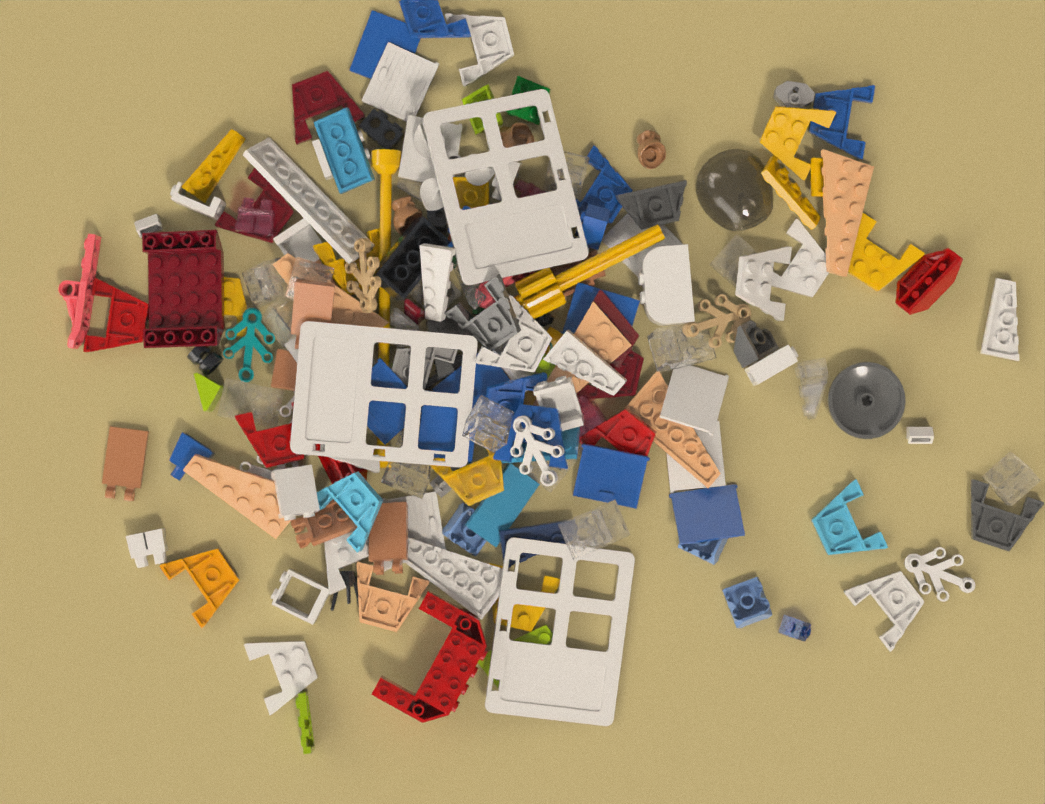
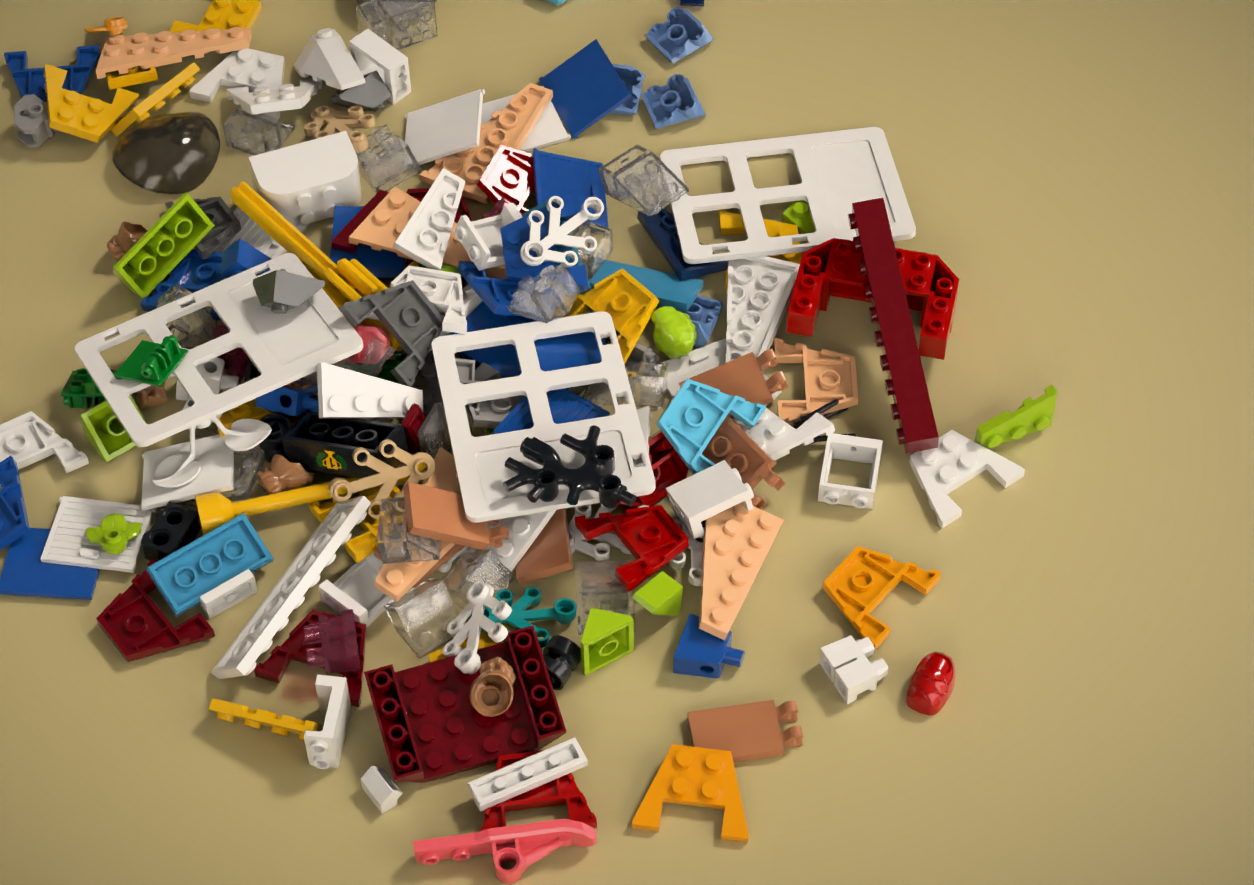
camera: 100 degrees left, 35 degrees down
none -> light orange plate [84,17,128,35]
none -> lime plate [85,513,142,555]
none -> lime slope [113,192,215,299]
none -> green hinge [114,335,188,387]
none -> slope [253,270,325,314]
none -> white wedge [294,28,366,90]
none -> white plant [442,581,512,674]
none -> white tile [467,737,588,812]
none -> medium nougat hair [469,657,516,717]
none -> black plant [503,425,637,508]
none -> lime slope [632,571,683,616]
none -> light orange wing [632,744,749,843]
none -> medium blue slope [641,74,706,129]
none -> lime hair [651,306,697,359]
none -> dark red brick [848,198,939,454]
none -> red piece [906,651,955,716]

